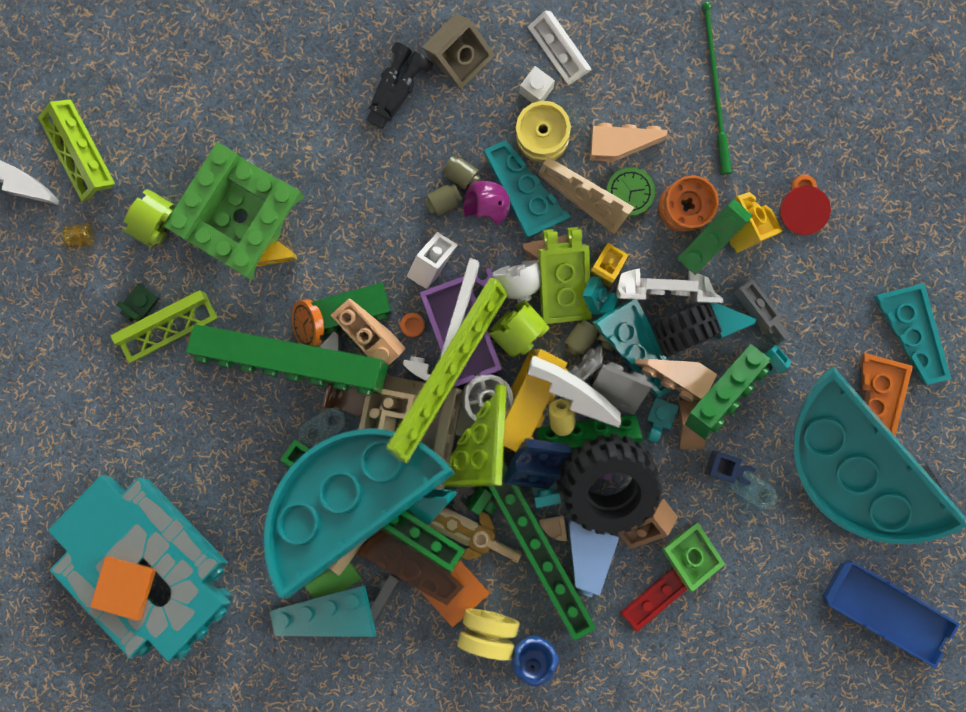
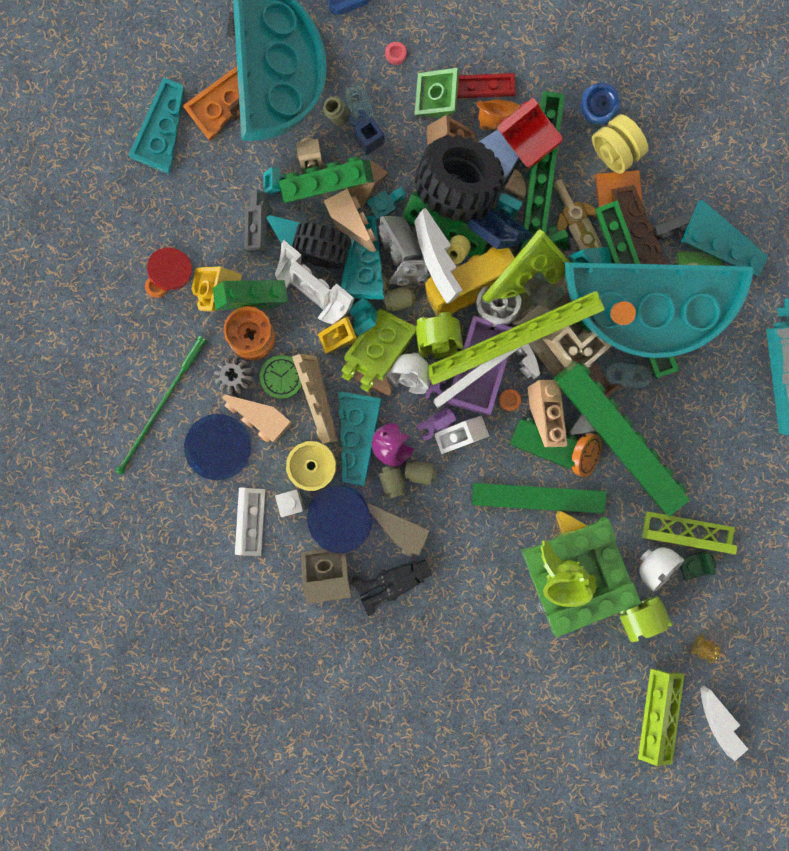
camera: 150 degrees left, 0 degrees up
none -> clear blue tile [184,414,252,480]
none -> light grey gear [214,357,252,395]
none -> tan slope [296,138,324,174]
none -> clear blue tile [307,485,372,553]
none -> olive brick [323,97,350,126]
none -> dark tan slope [366,503,429,557]
none -> coral tile [385,42,407,65]
none -> medium lavender plate [416,407,456,441]
none -> green tile [472,483,606,513]
none -> orange piece [477,99,520,131]
none -> red bracket [497,98,563,168]
none -> clear smoke bracket [523,272,565,309]
none -> lime helmet [541,540,597,607]
none -> orange tile [611,301,636,325]
none -> white cylinder [639,547,684,592]

